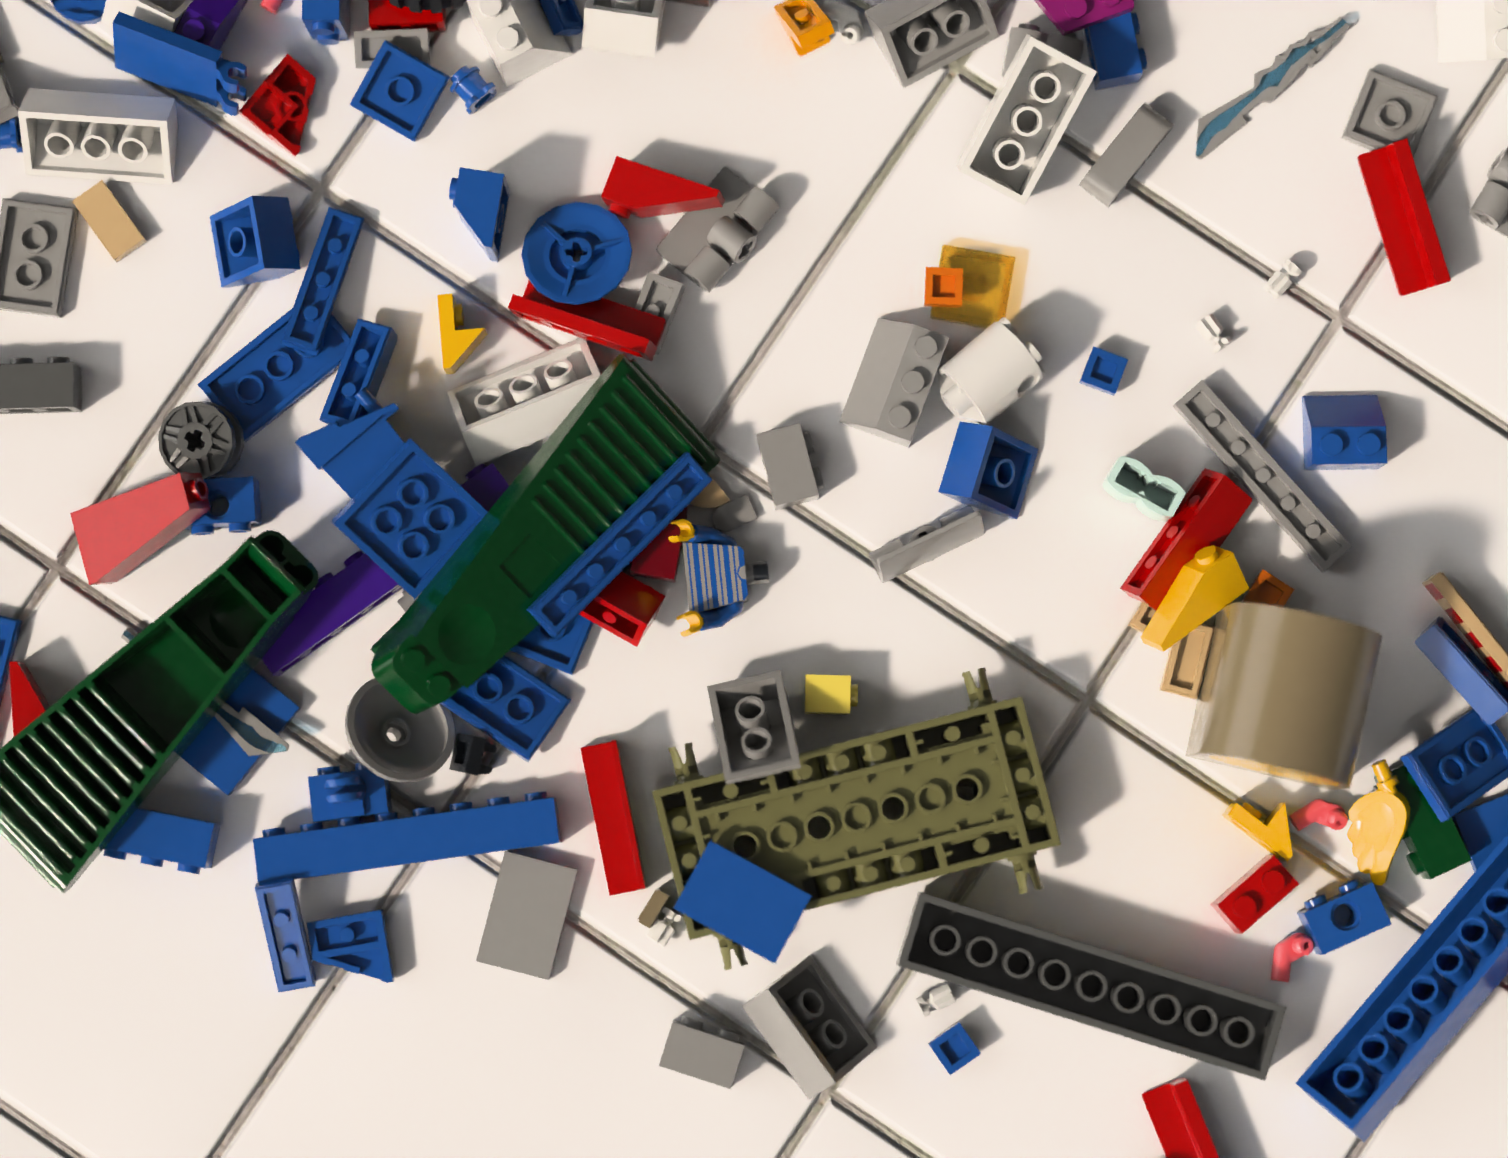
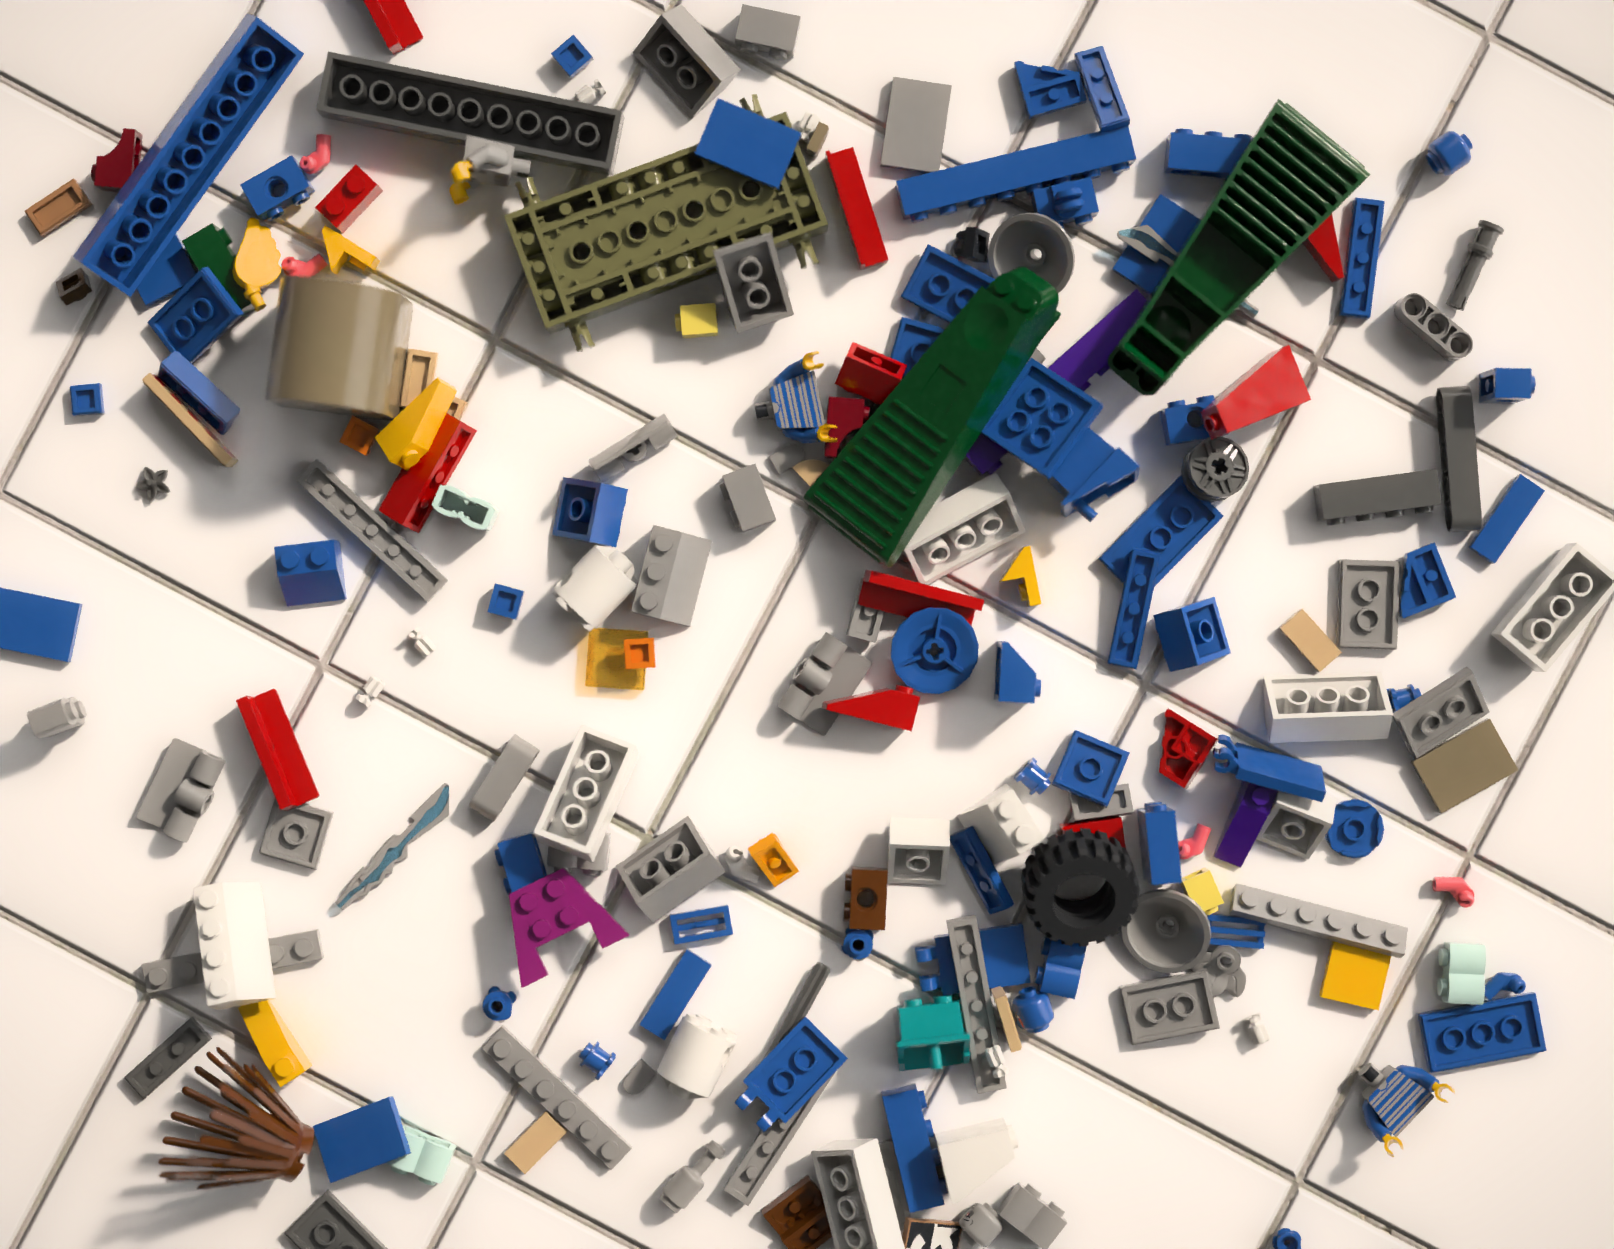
camera: 175 degrees right, 5 degrees up
blue slope [319,318,398,427] -> none
blue tile [526,452,713,637] -> none
none -> light grey torso [449,136,531,205]

